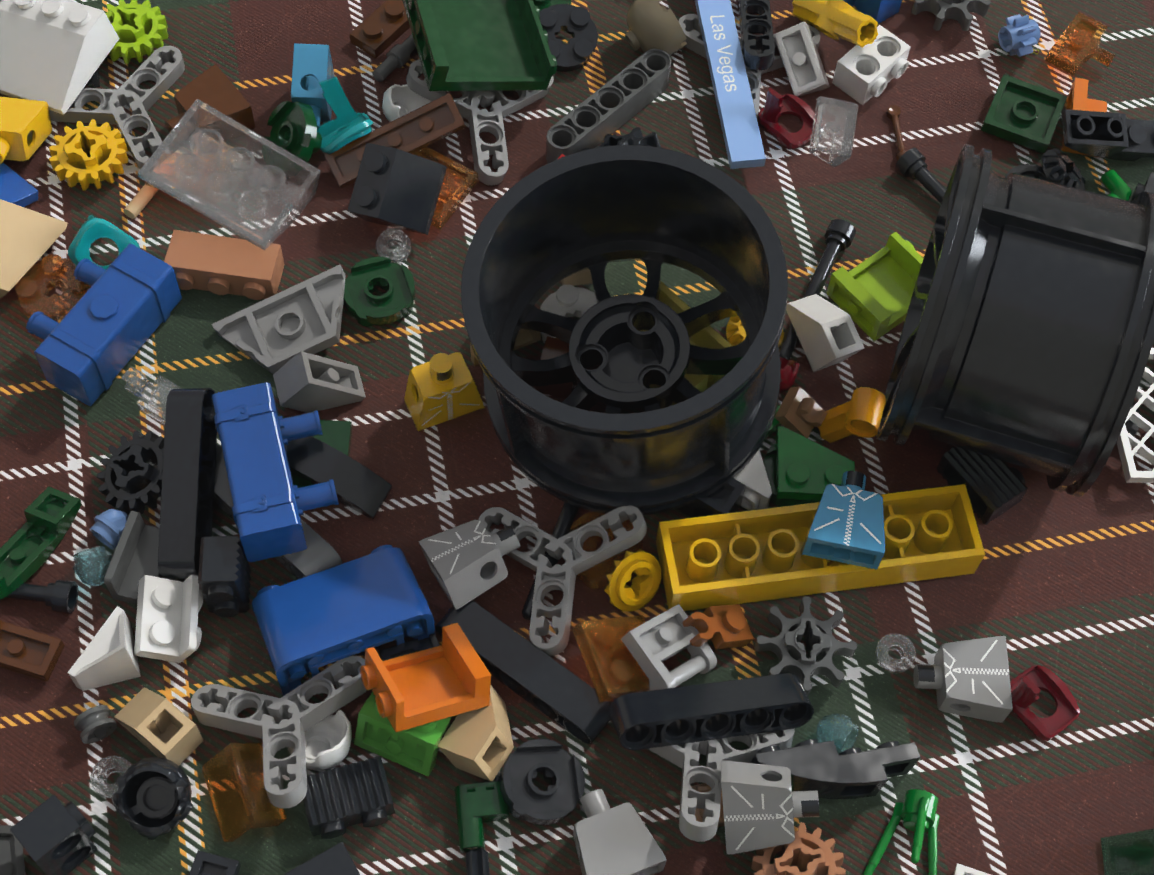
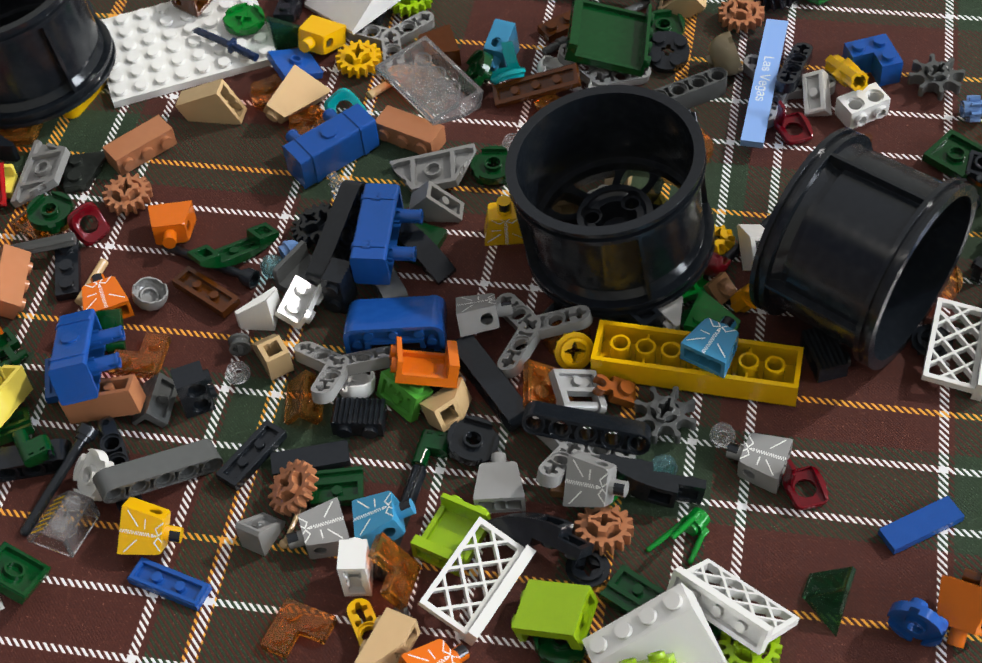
camera: 30 degrees right, 10 degrees down
black hair [112,757,193,840] -> none
black slope [347,143,447,235] -> none
clear slope [809,96,859,168] -> none

